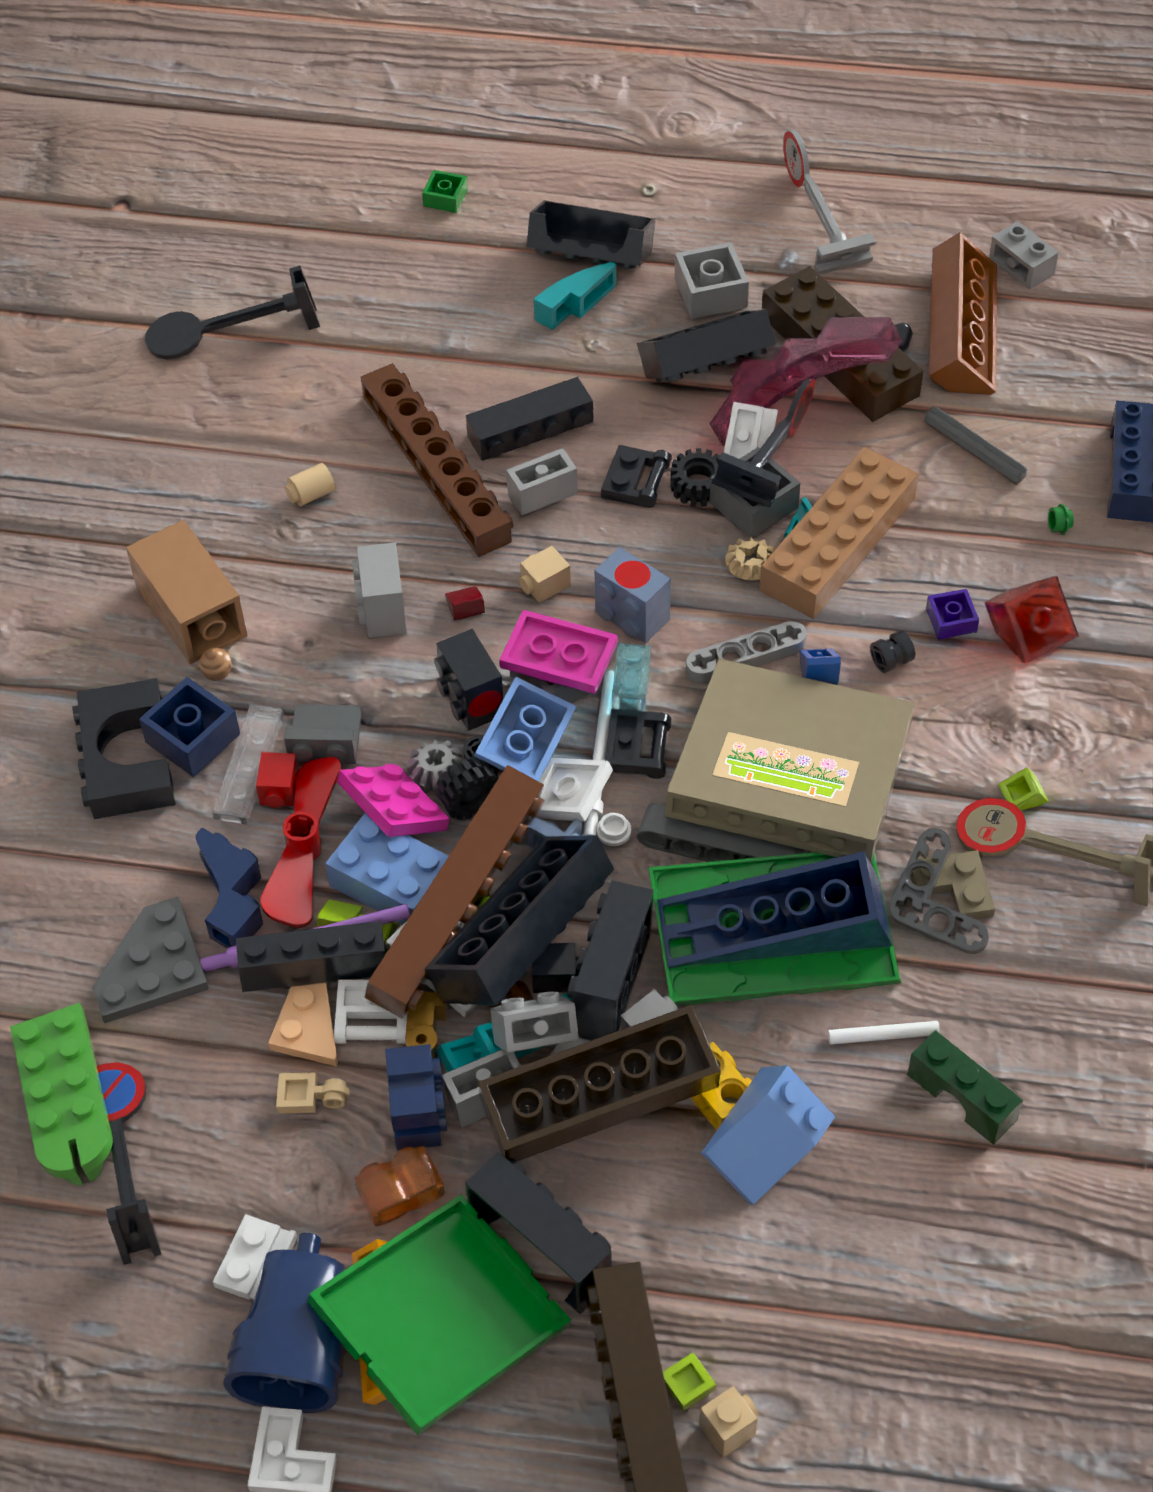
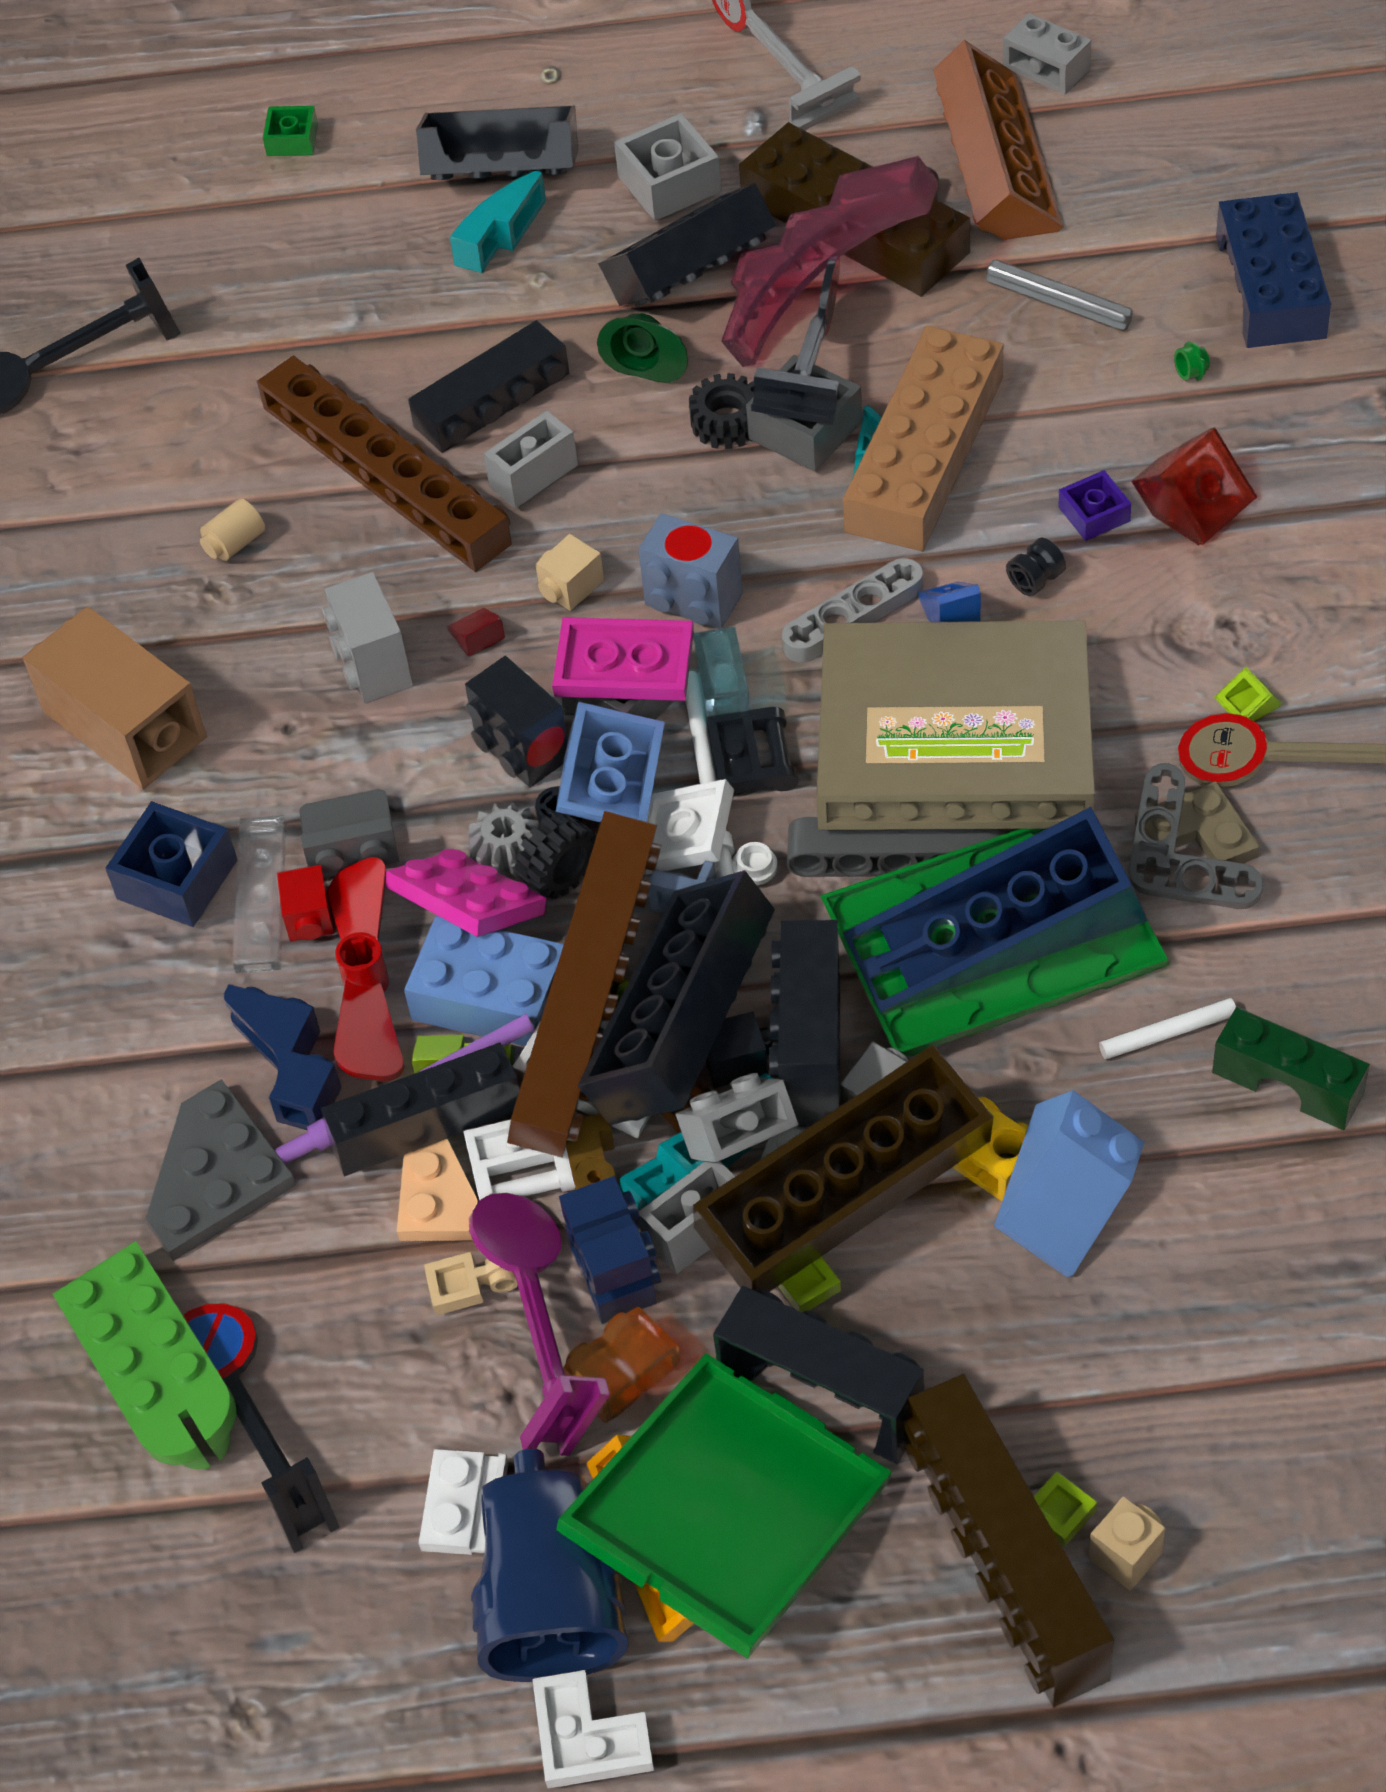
camera: 10 degrees left, 0 degrees up
black arch [72,678,176,819] -> none
medium nougat plate [199,648,232,681] -> none
black plate [601,445,672,508] -> none
white plate [724,402,778,459] -> none
tan gear [725,536,774,580] -> none
none -> magenta piece [469,1193,610,1456]
none -> dark green piece [597,313,688,383]
none -> lime plate [778,1257,841,1312]

